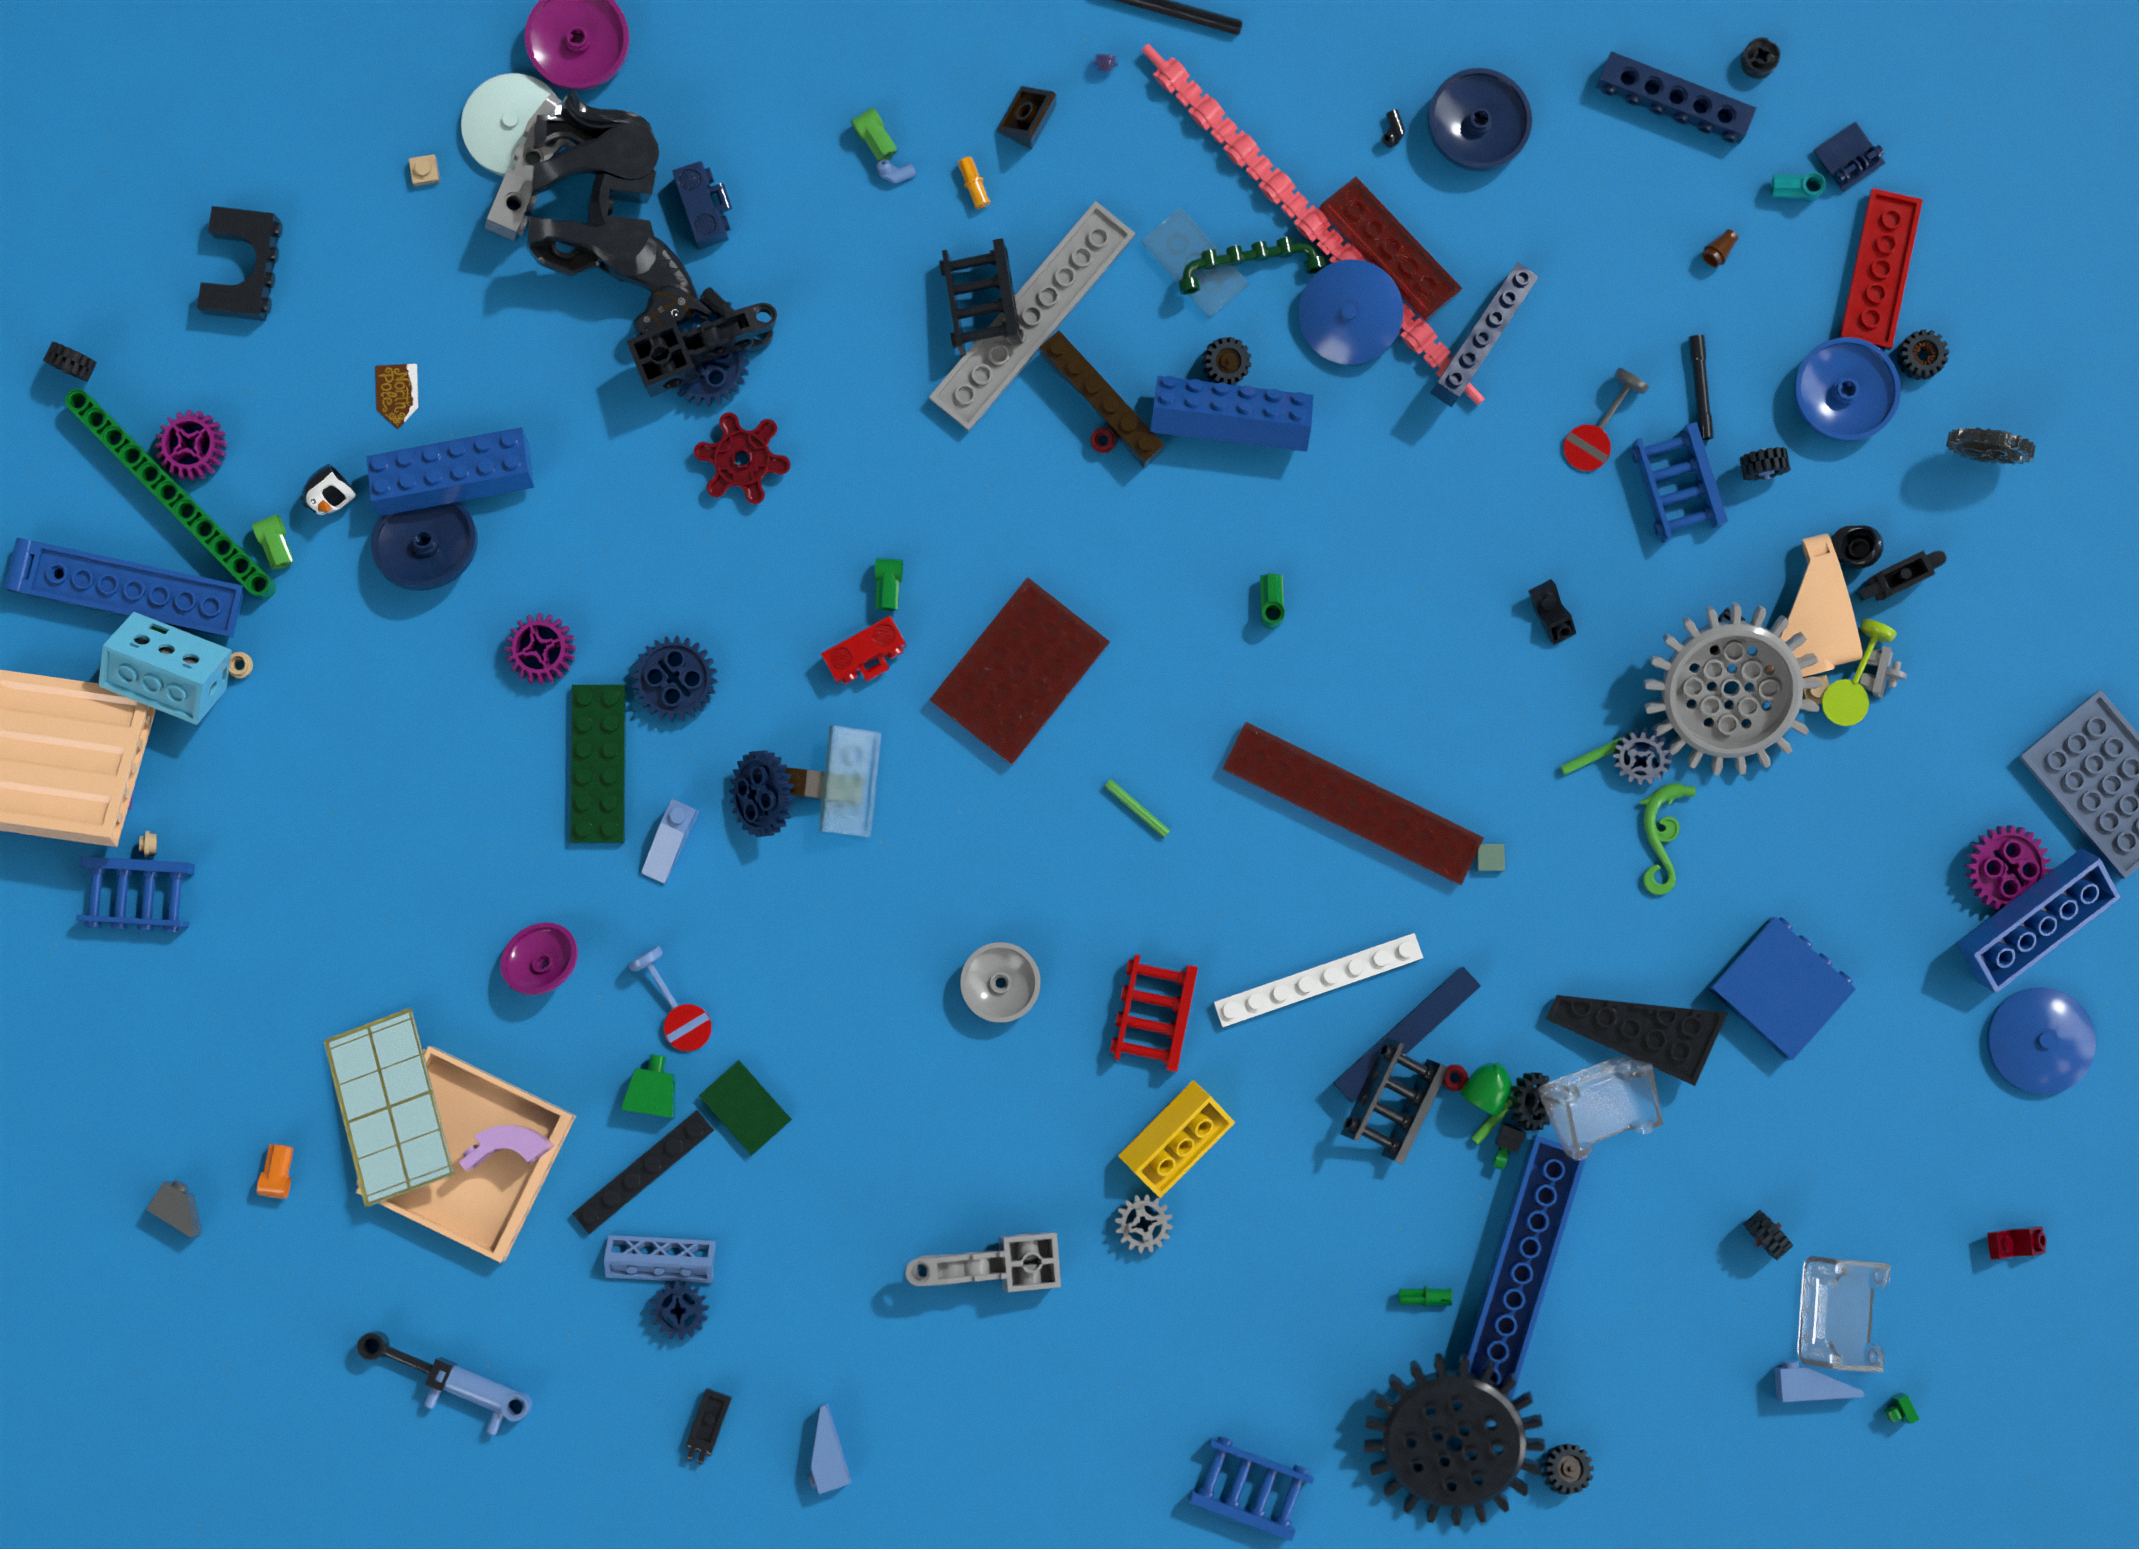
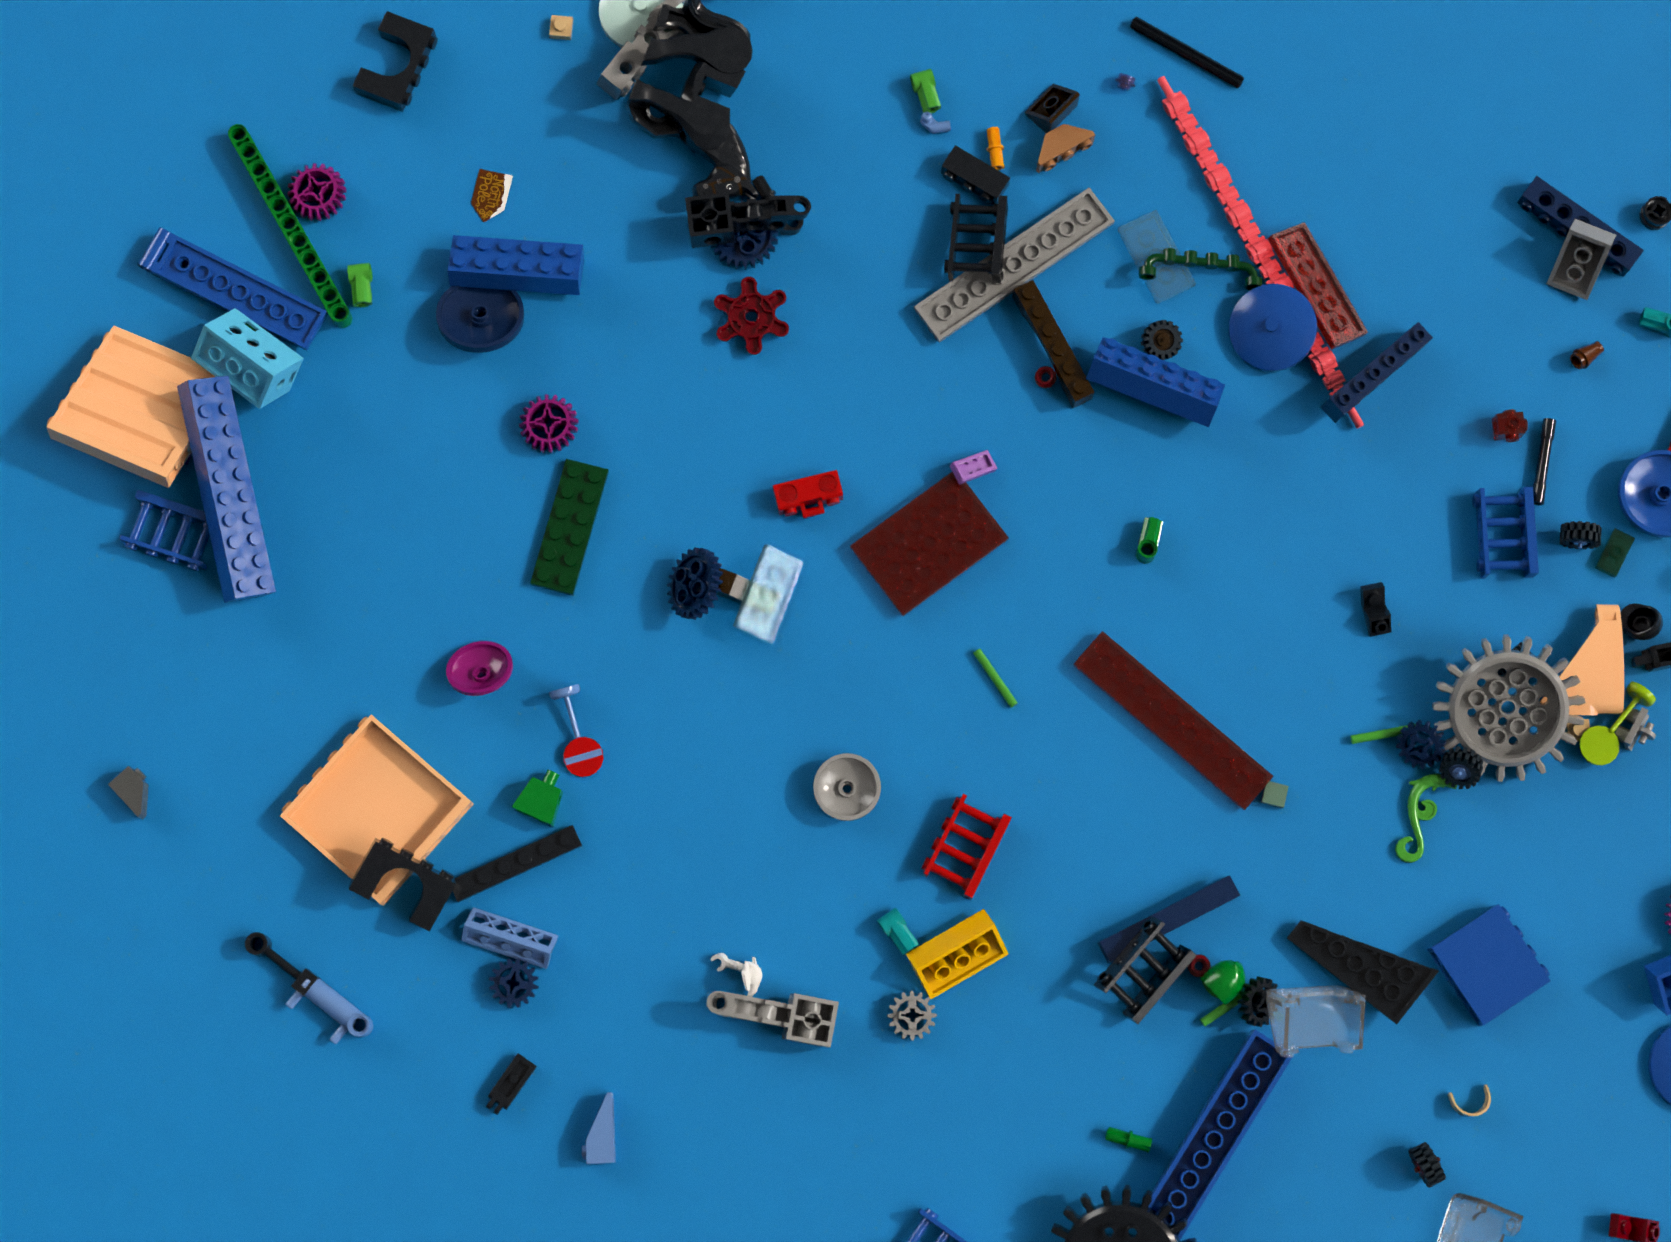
camera: 15 degrees right, 5 degrees down
black tyre [43,341,97,381] -> none
tan plate [139,831,157,857] -> none
tan plate [229,652,253,678] -> none
orange piece [257,1144,294,1200] -> none
piece [301,464,356,515] -> none
clear light blue piece [323,1008,455,1207] -> none
lavender arch [459,1125,554,1171] -> none
dark blue gear [631,636,718,722] -> none
medium blue slope [641,799,700,884] -> none
dark blue piece [672,161,732,250] -> none
dark green tile [699,1060,792,1156] -> none
green piece [875,558,903,611] -> none
white plate [1214,933,1423,1027] -> none
black arm [1382,109,1405,148] -> none
dark blue dish [1427,68,1532,171] -> none
black piece [1492,1121,1526,1170] -> none
piece [1564,368,1649,471] -> none
none -> brick [177,376,276,603]
none -> black arch [349,837,456,932]
none -> white piece [711,953,762,997]
none -> teal piece [877,908,919,956]
none -> black brick [941,145,1010,205]
none -> medium lavender plate [950,450,998,485]
none -> medium nougat slope [1036,124,1095,173]
none -> black wheel [1439,746,1483,789]
none -> tan helmet [1448,1084,1491,1117]
none -> clear red brick [1492,409,1528,443]
none -> light grey slope [1547,219,1616,300]
none -> clear green plate [1595,528,1635,578]

